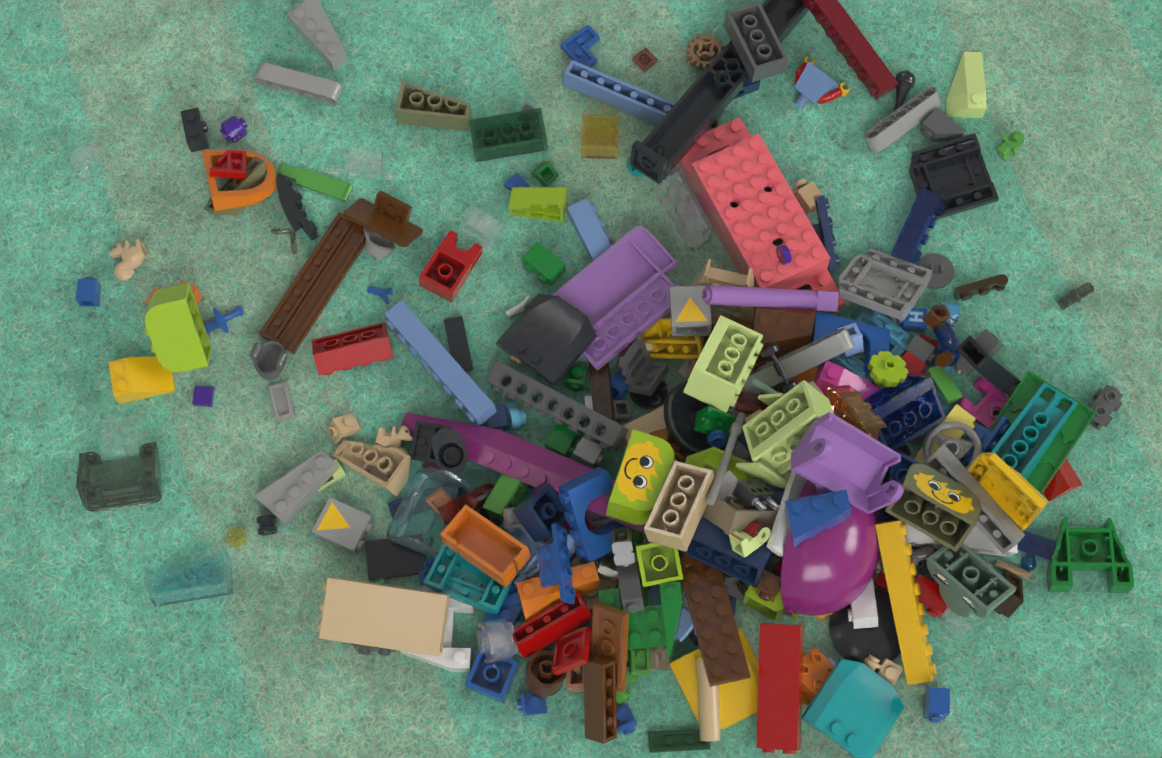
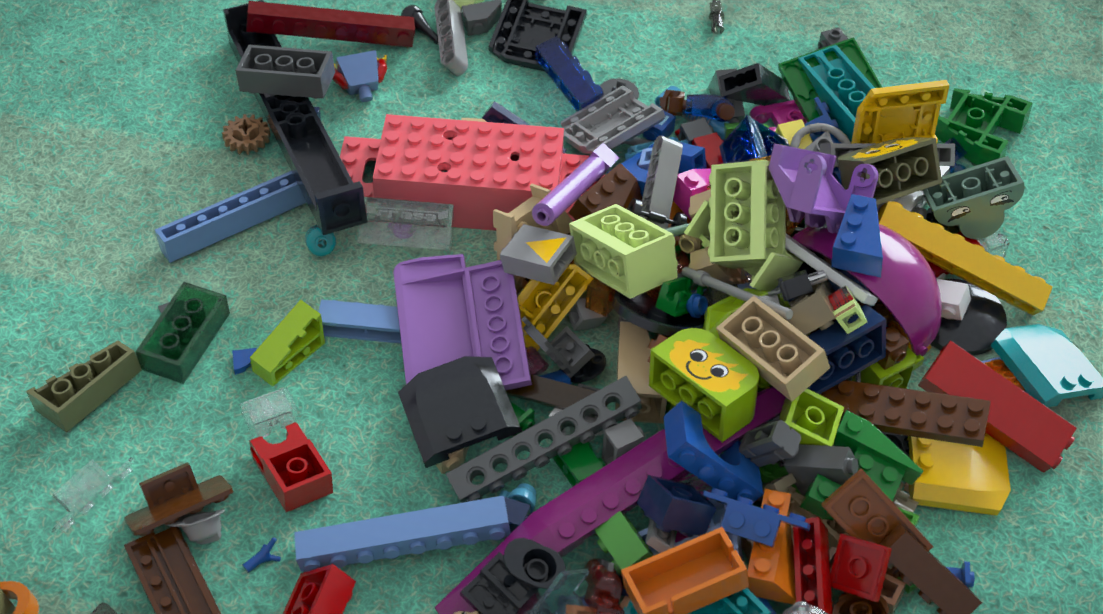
camera: 65 degrees left, 20 degrees down
bright green piece [276,164,354,202] -> none
black slope [277,173,318,241] -> none
black tile [444,316,473,372] -> none
white bar [505,296,530,318] -> none
green brick [522,242,566,286] -> none
green slope [531,161,559,187] -> none
blue plate [560,24,600,68] -> none
clear yellow piece [581,115,620,159] -> none
clear red tile [632,48,658,73] -> none
dark green tile [648,729,711,753] -> none
tan brick [696,658,721,741] -> none
dark purple tile [776,245,792,265] -> none
tan plate [864,654,904,686] -> none
lime plant [867,351,908,387] -> none
blue brick [923,687,950,723] -> none
dark brown plate [953,274,1008,301] -> none

